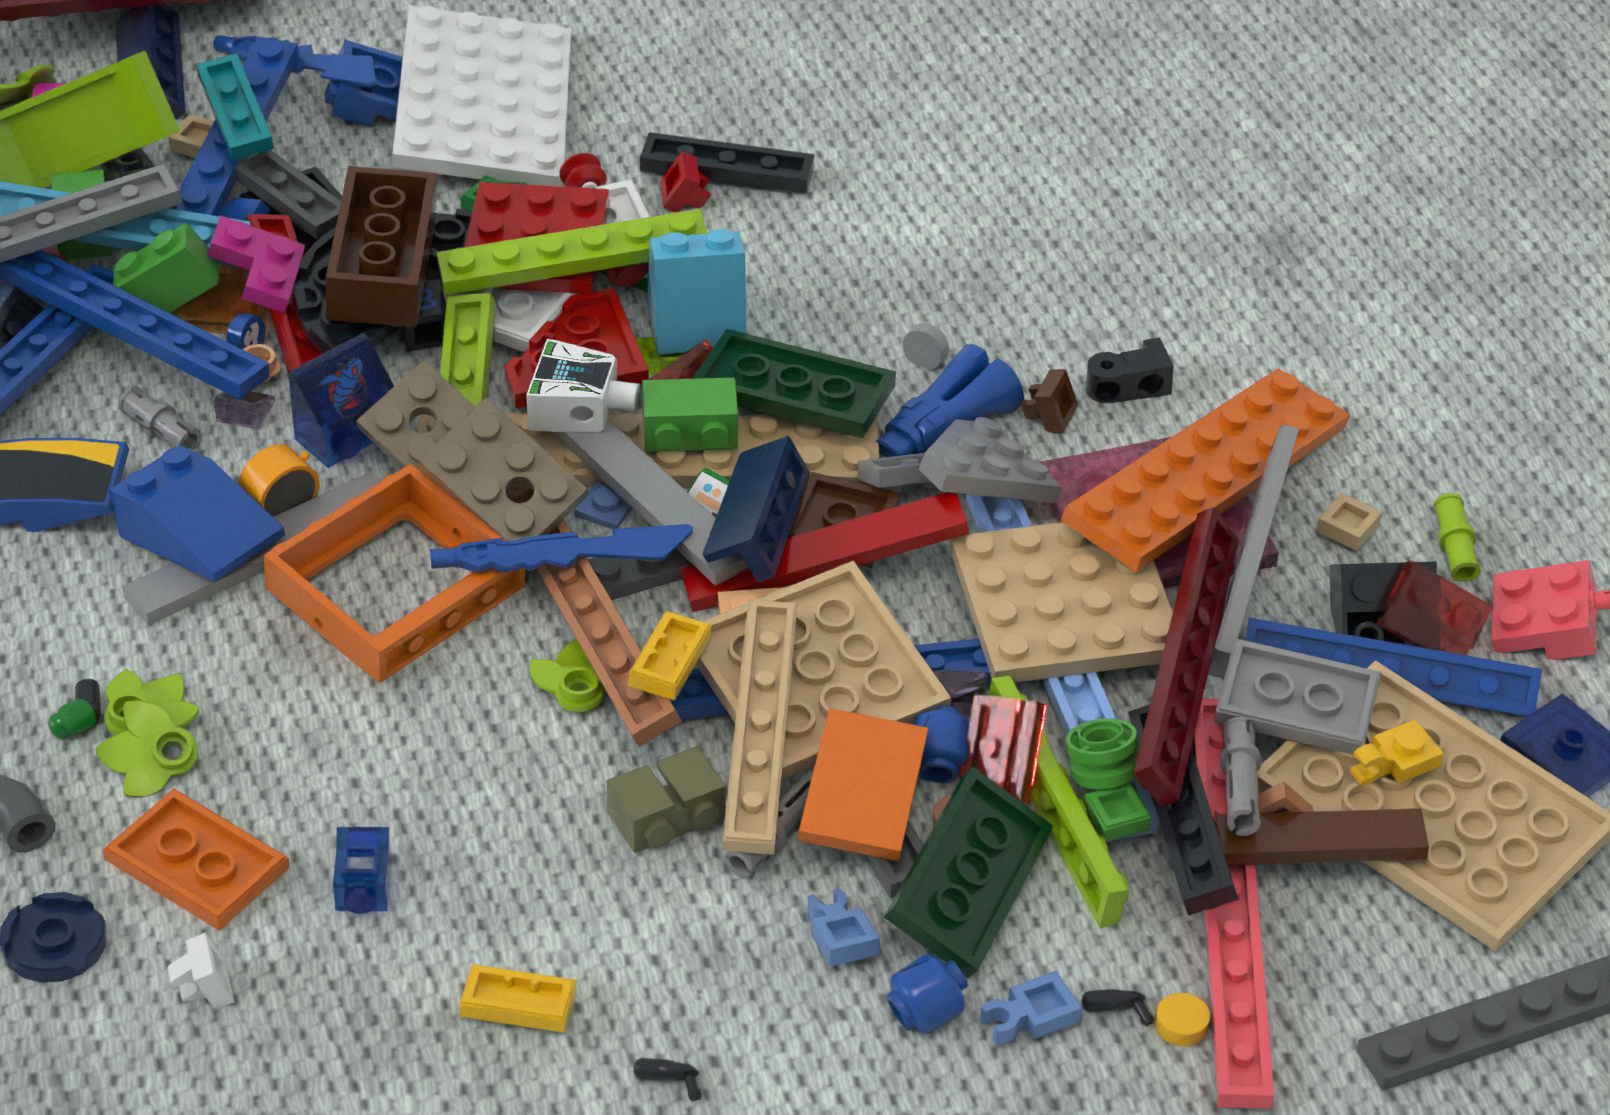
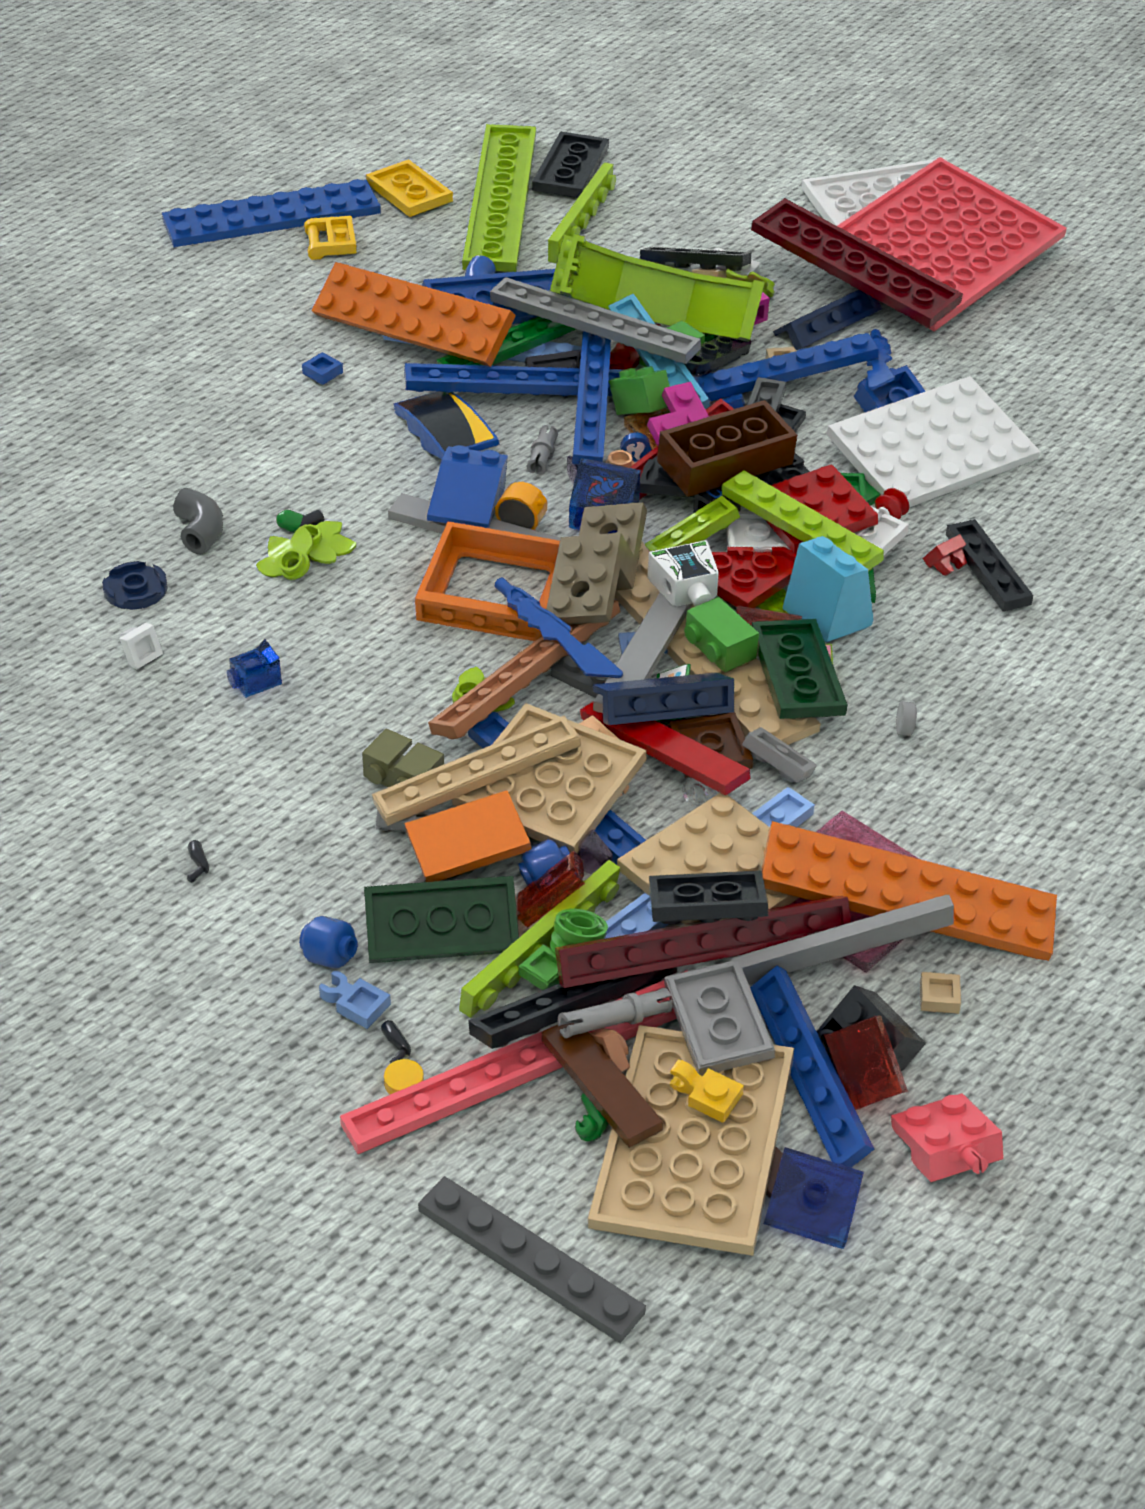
camera: 60 degrees right, 0 degrees up
orange tile [103,788,290,931] -> none
teal plate [196,53,274,160] -> none
yellow plate [459,964,577,1033] -> none
yellow plate [628,611,712,701] -> none
medium blue plate [808,889,880,966] -> none
blue piece [875,344,1024,457] -> none
light grey plate [919,417,1062,503] -> none
reddish brown tile [1020,369,1078,433] -> none
black leg [1086,337,1174,403] -> none
lime pin [1433,493,1481,581] -> none
none -> green arm [575,1093,609,1142]
none -> black plate [649,870,768,925]
none -> clear tile [682,778,717,808]

